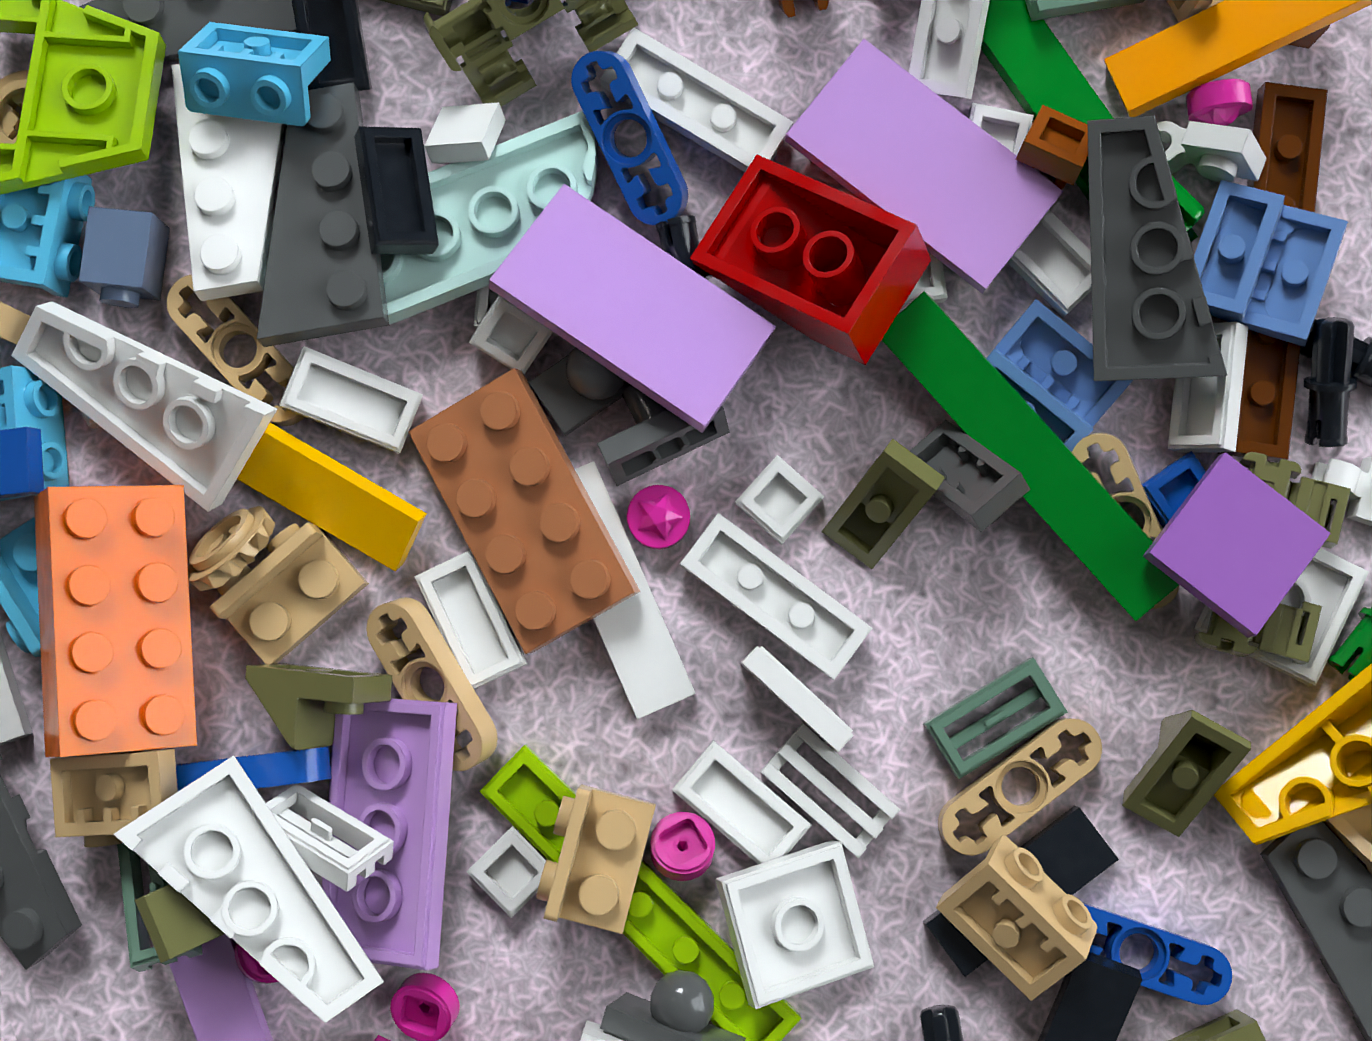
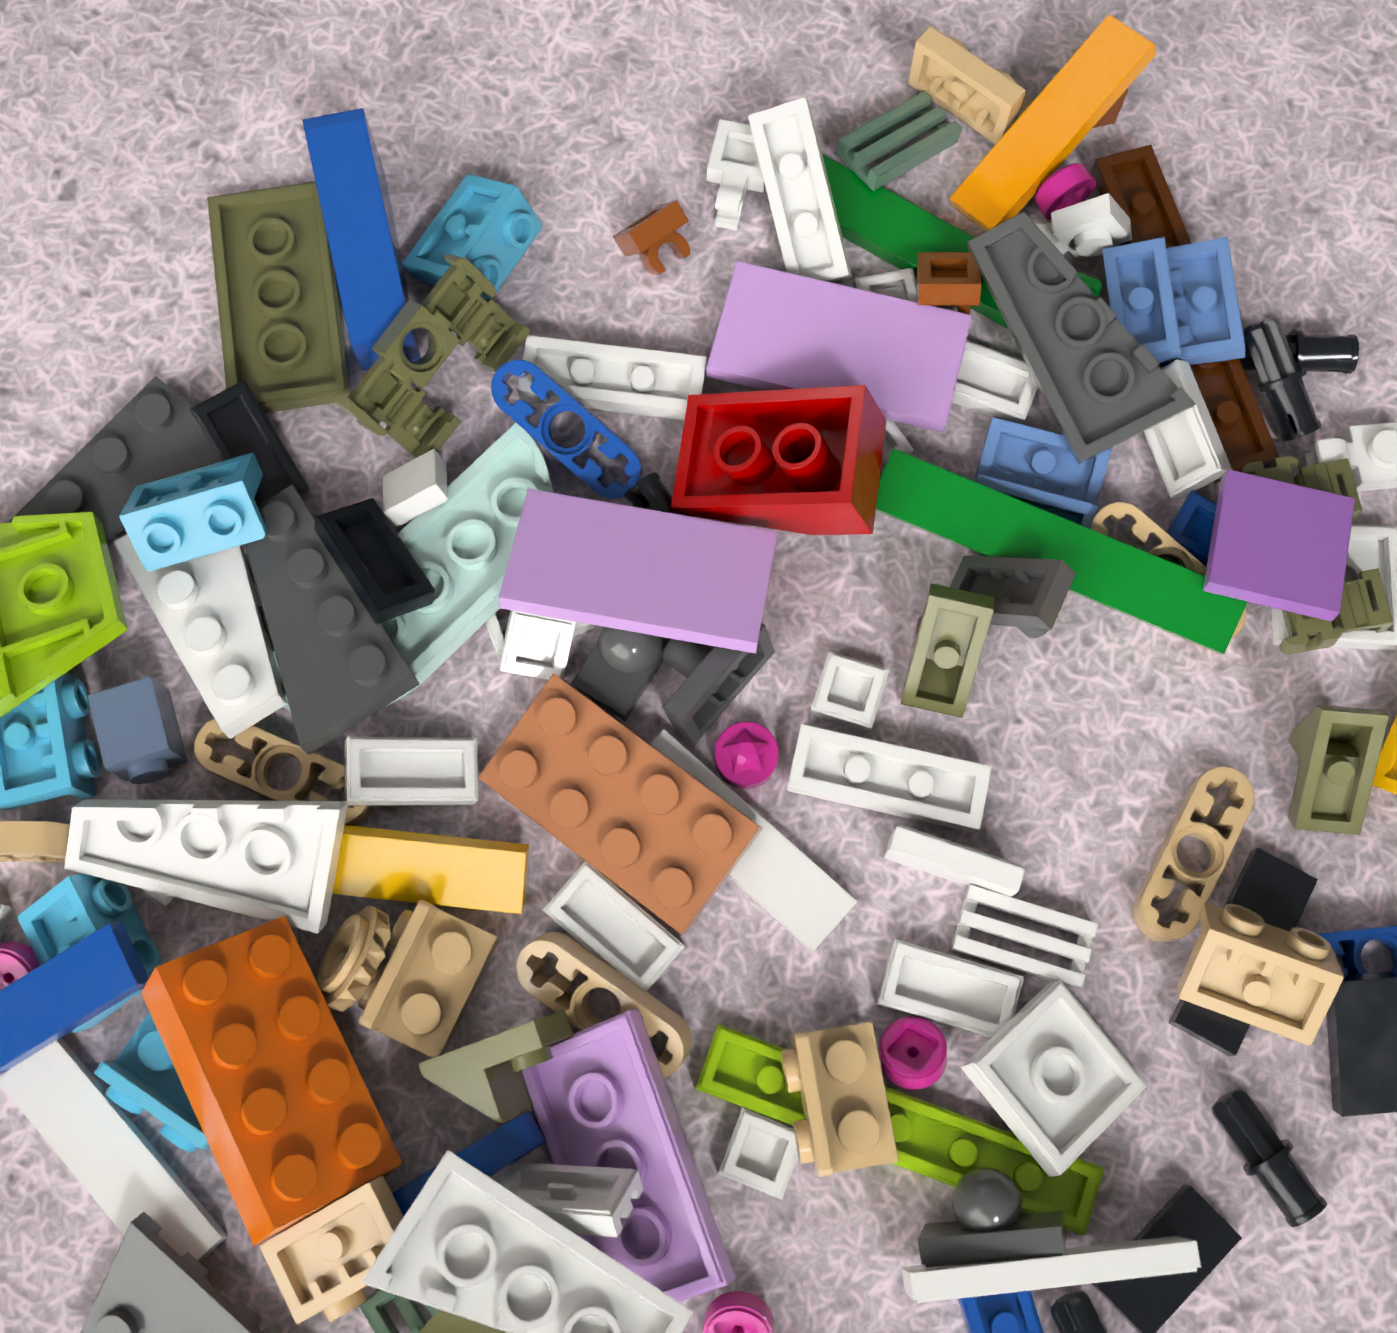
camera: 25 degrees left, 10 degrees down
sand green tile [923,657,1068,779] -> none

